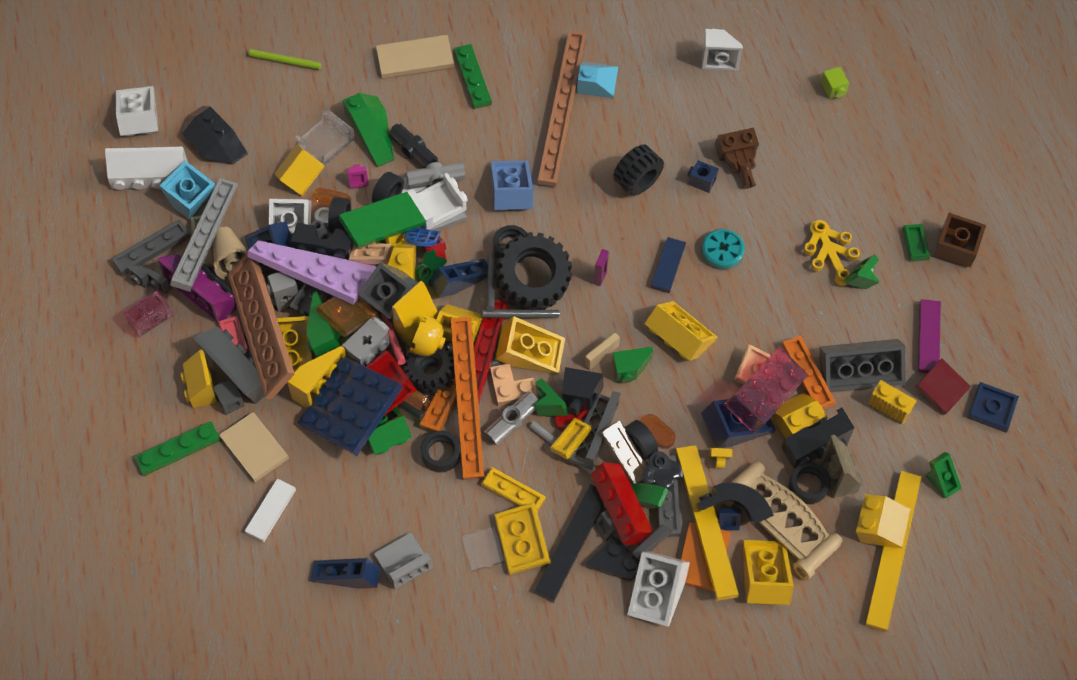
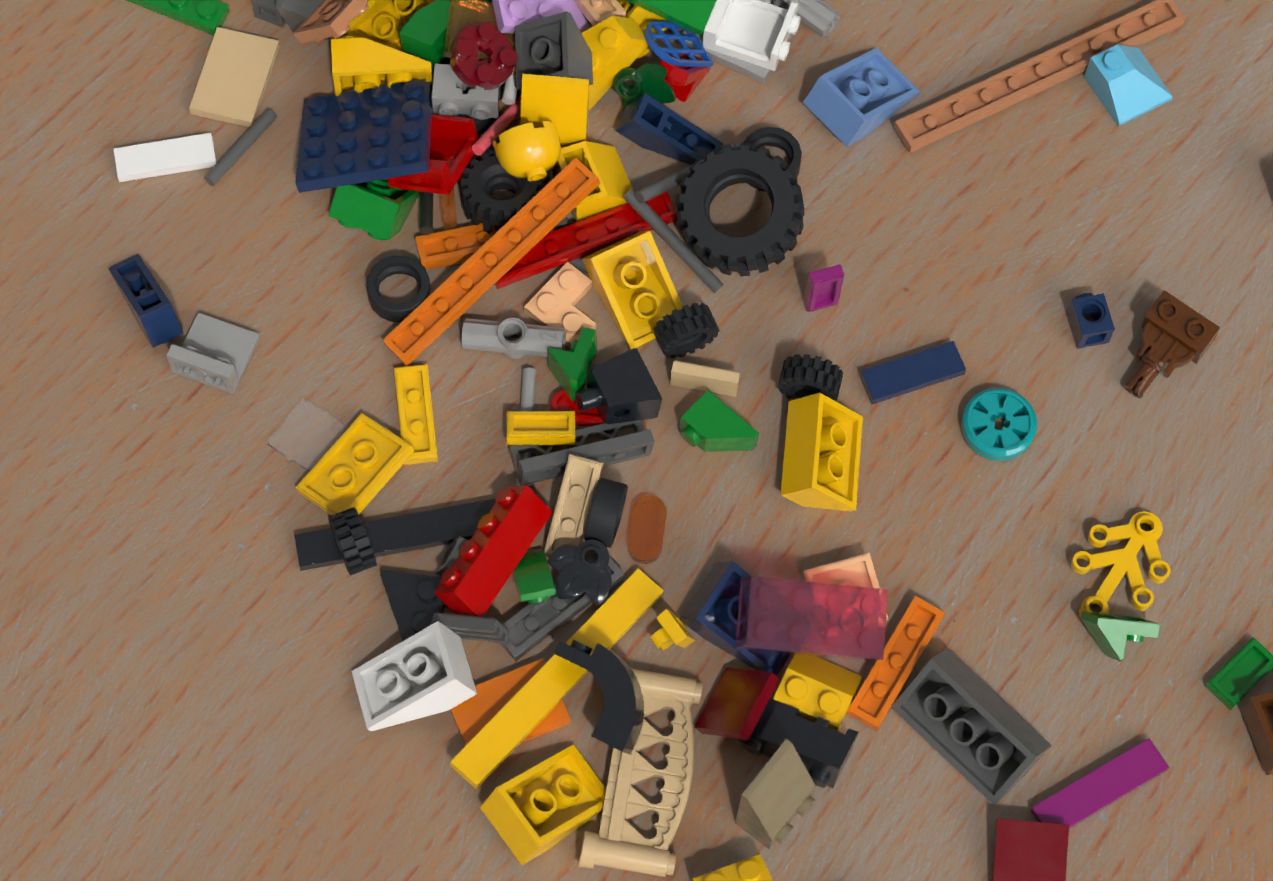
camera: 50 degrees right, 5 degrees up
black tyre [613,144,664,196] -> none
dark blue tile [718,507,741,530] -> none
black tyre [789,462,830,504] -> none
yellow brick [868,380,917,424] -> none
none -> dark grey bar [204,109,277,186]
none -> black tyre [328,507,377,576]
none -> dark red plate [450,22,518,90]
none -> black tyre [653,303,719,358]
none -> dark red tile [694,667,779,740]
none -> black tyre [778,354,843,401]

